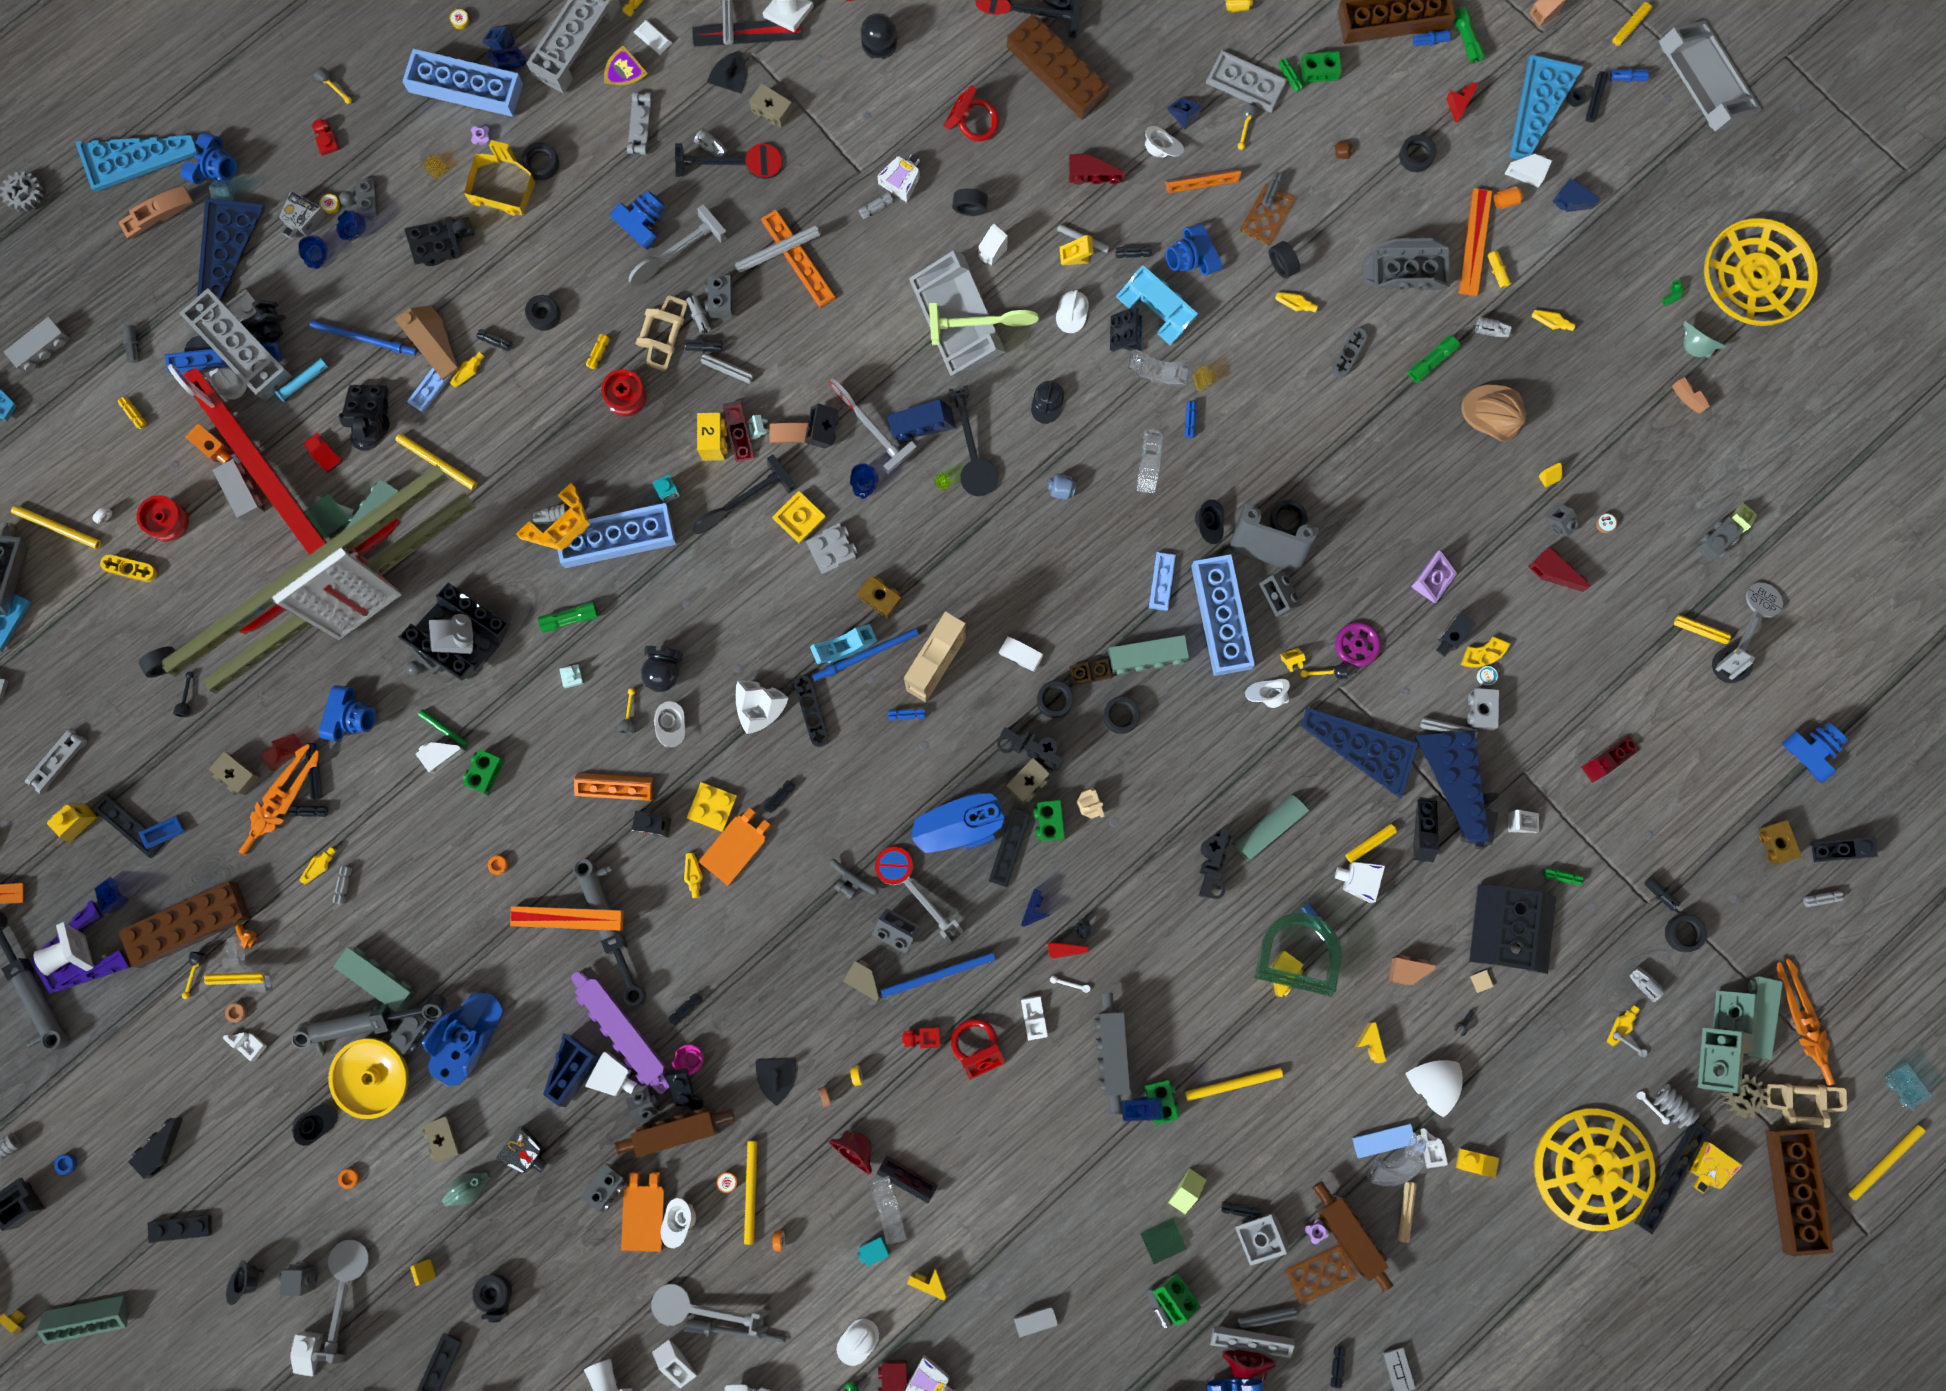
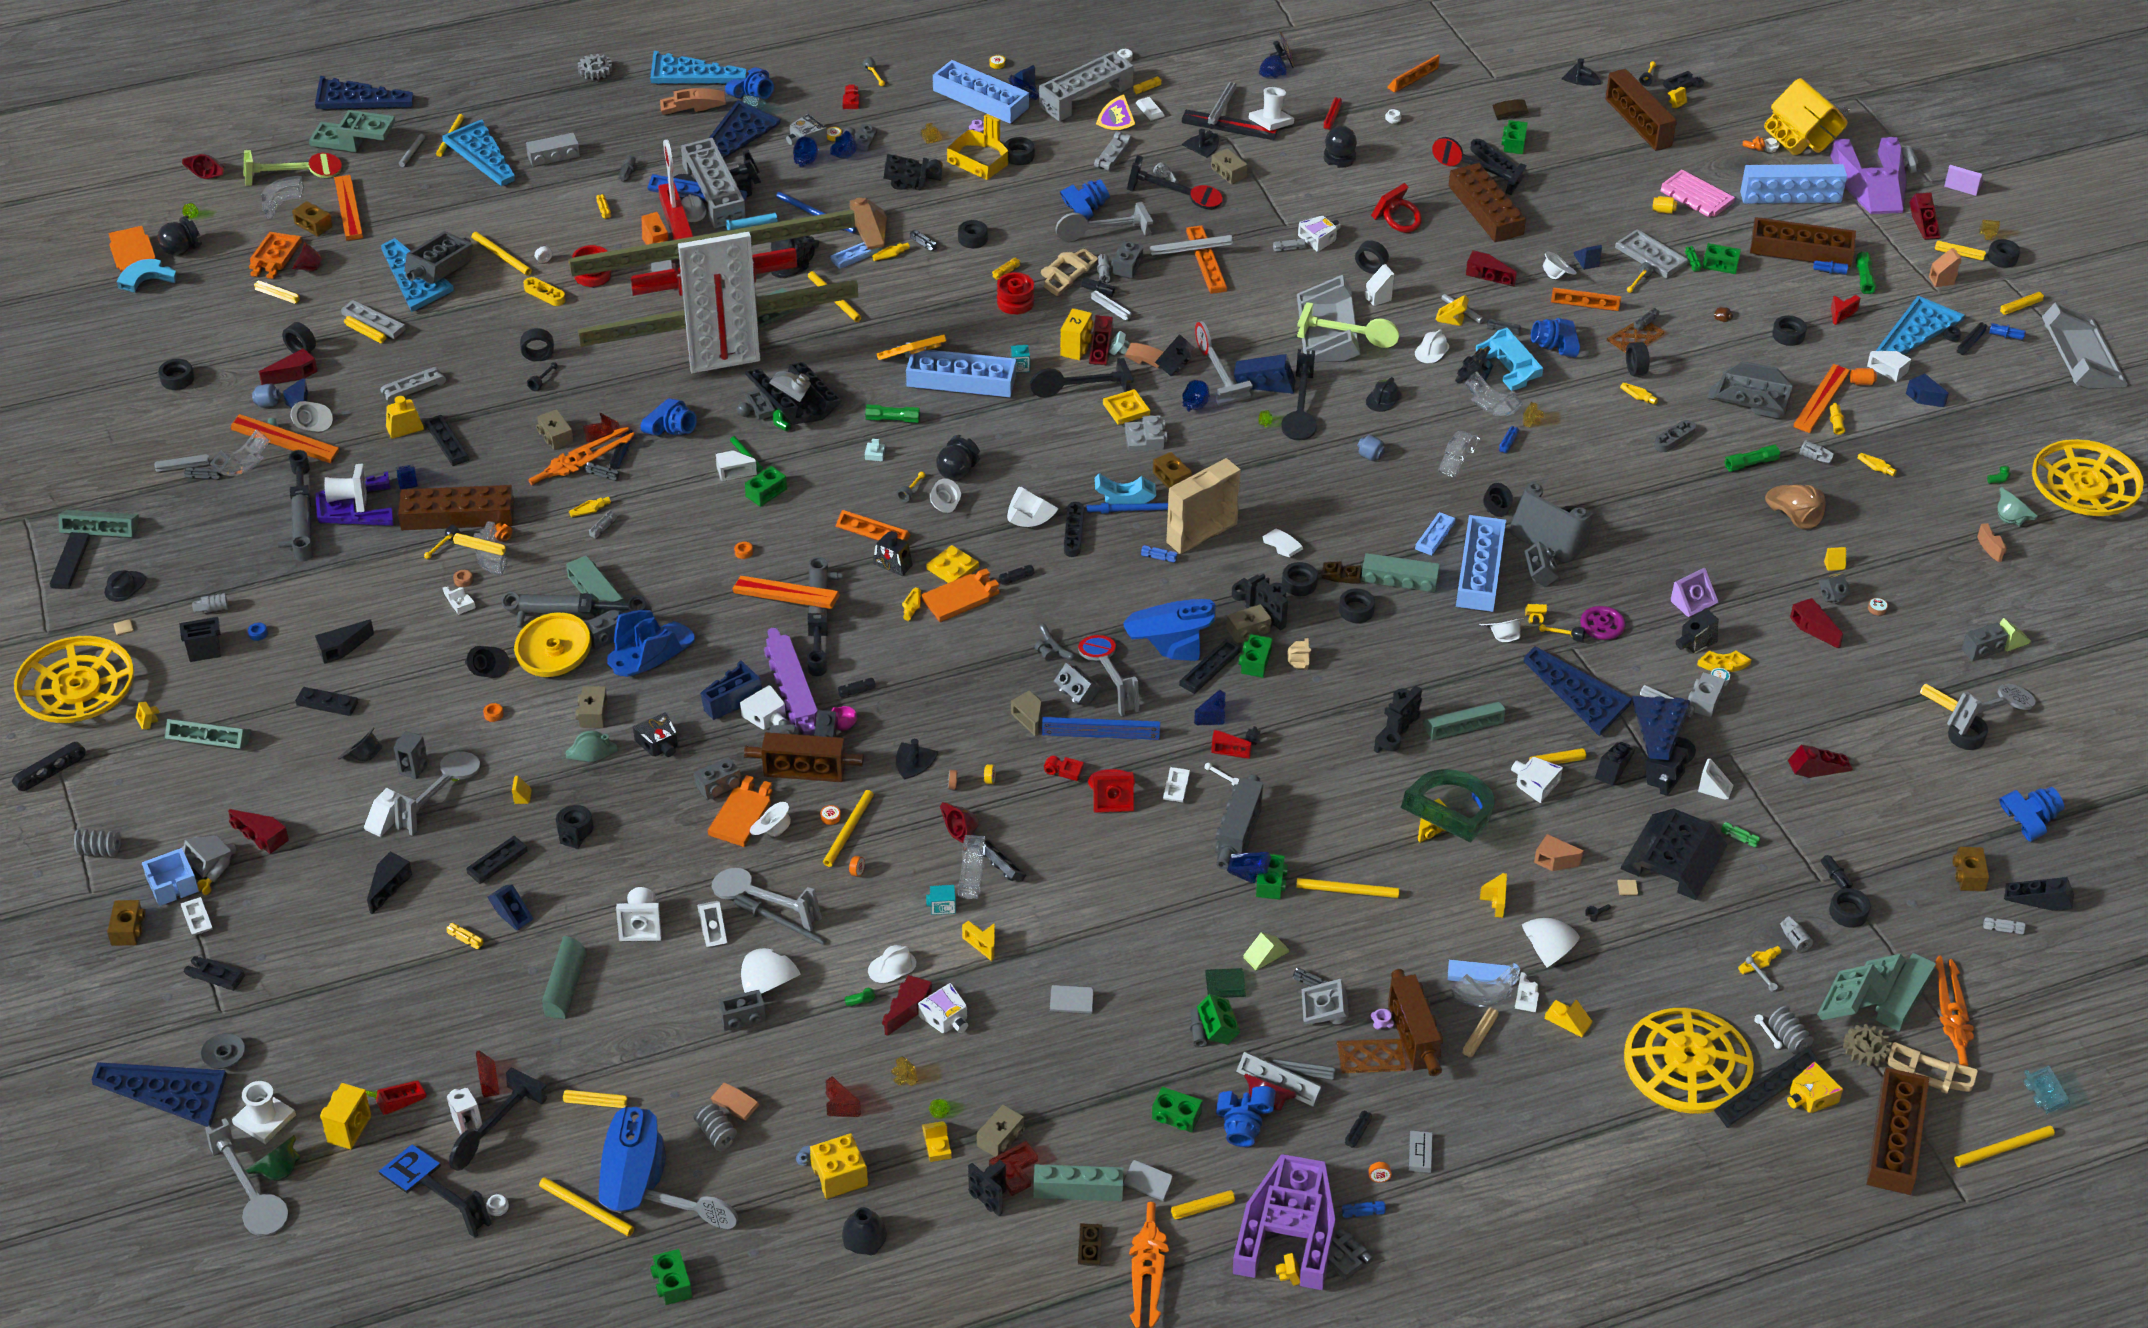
camera: 20 degrees right, 35 degrees down
blue tile [138,816,185,850] -> none

